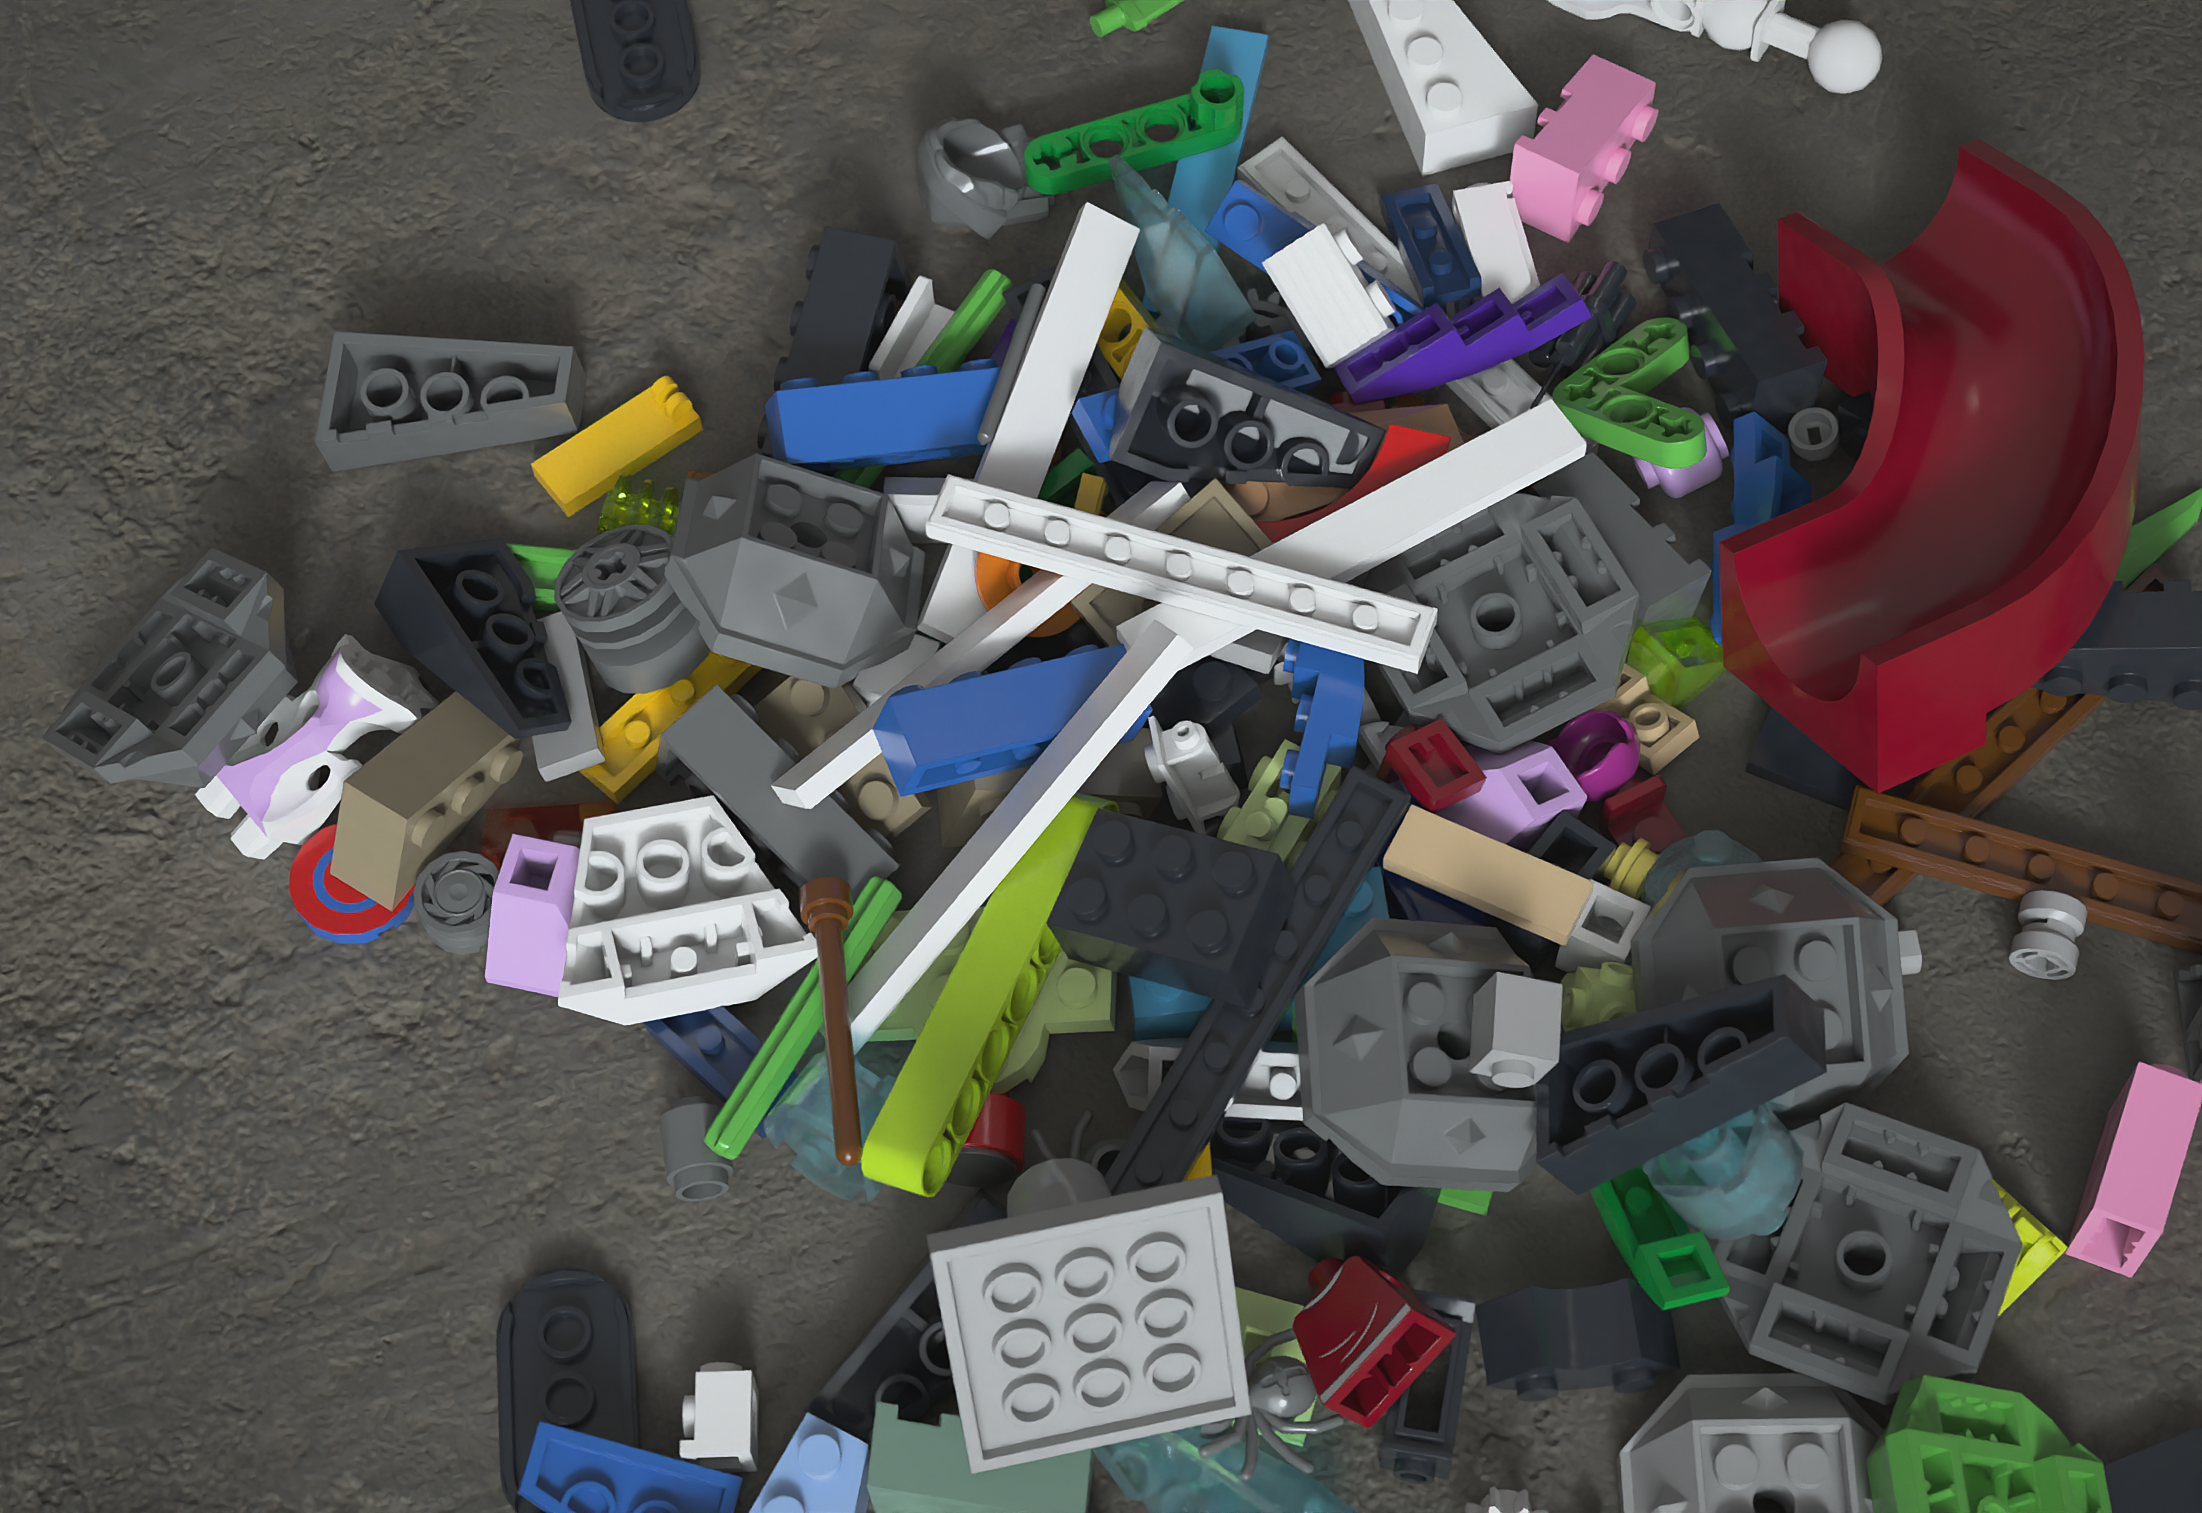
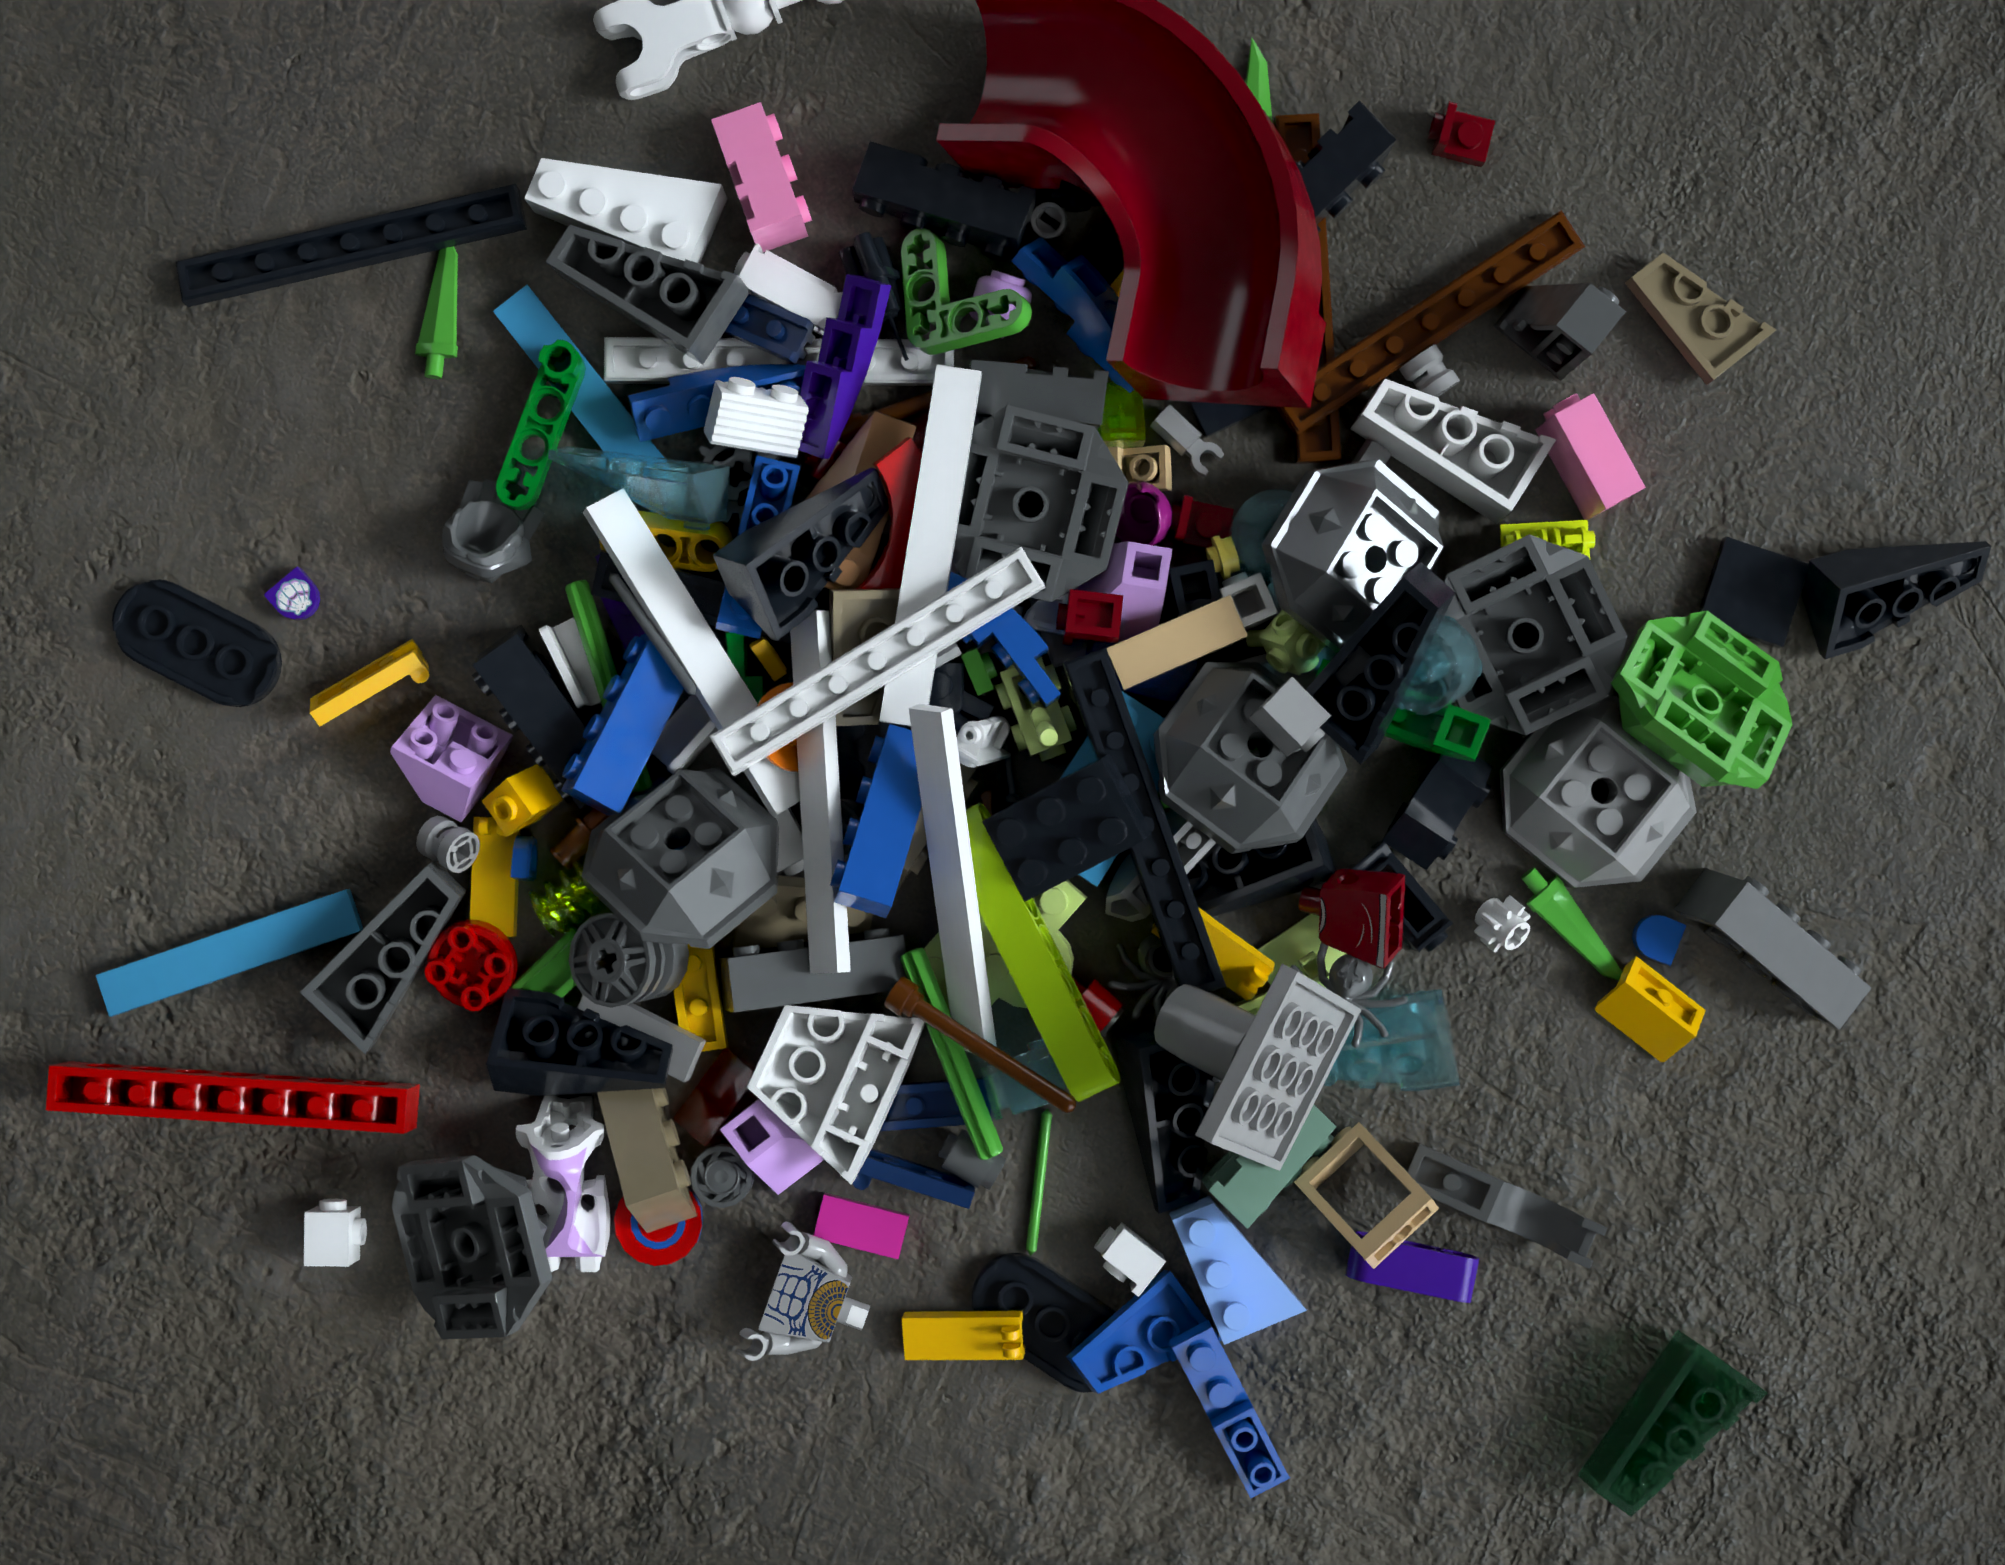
camera: 55 degrees left, 25 degrees up
none -> red brick [46,1061,420,1134]
none -> dark azure tile [96,889,364,1017]
none -> tile [264,567,320,620]
none -> white brick [304,1199,367,1267]
none -> yellow hinge [309,638,429,727]
none -> lavender slope [390,695,513,822]
none -> light grey wheel [416,815,480,873]
none -> red tile [425,920,518,1011]
none -> yellow brick [482,764,564,837]
none -> blue tile [511,835,538,882]
none -> dark grey wedge [546,225,750,365]
none -> light grey torso [737,1222,870,1361]
none -> dark pink tile [814,1193,910,1259]
none -> dark blue hinge [853,1149,976,1209]
none -> yellow hinge [902,1311,1025,1360]
none -> bright green plate [961,646,998,696]
none -> bright green axle [1026,1108,1052,1256]
none -> light grey bar [1150,404,1224,477]
none -> white wedge [1350,379,1556,524]

